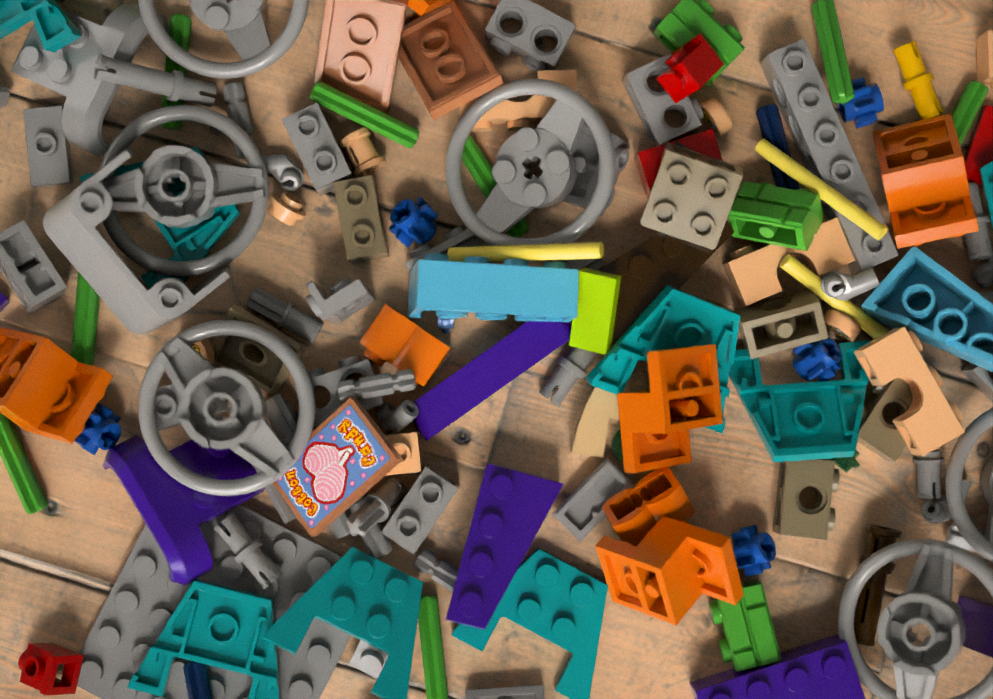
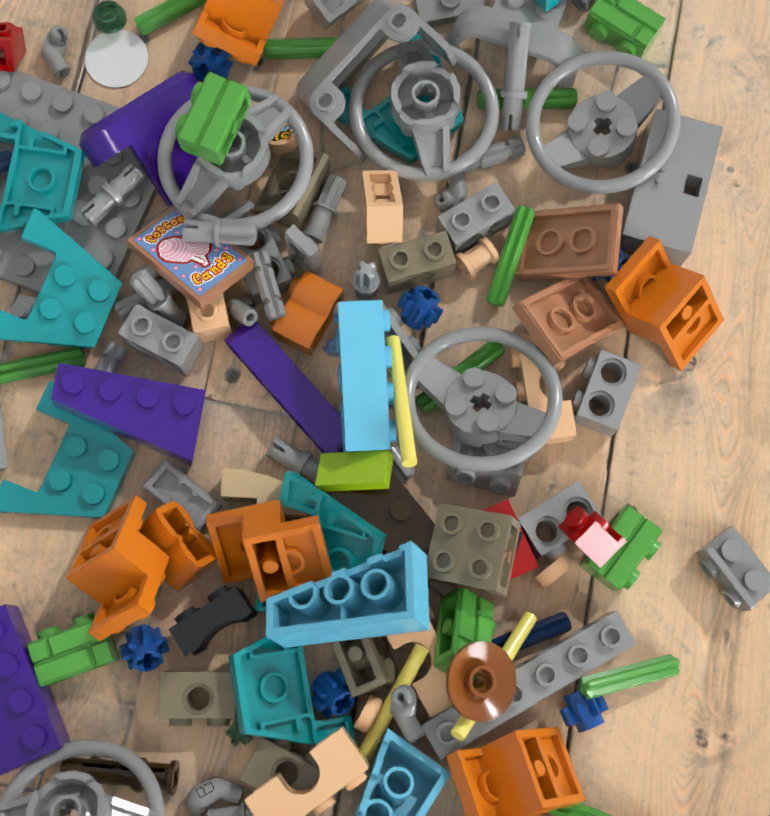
camera: 80 degrees right, 10 degrees down
light nougat plate [268,192,306,226] -> none
light grey bracket [305,278,375,325] -> none
yellow pin [892,40,945,120] -> none
none -> light grey arm [41,26,71,79]
none -> white sticker [85,29,148,88]
none -> clear green plate [93,0,127,34]
none -> black brick [169,585,258,656]
none -> bright green brick [175,72,252,166]
none -> light grey axle [182,218,257,248]
none -> light grey arm [188,777,245,814]
none -> medium azure wedge [266,541,430,648]
none -> light grey plate [285,224,322,275]
none -> light grey axle [352,260,380,301]
none -> light nougat brick [362,170,403,246]
none -> dark orange dish [446,641,517,722]

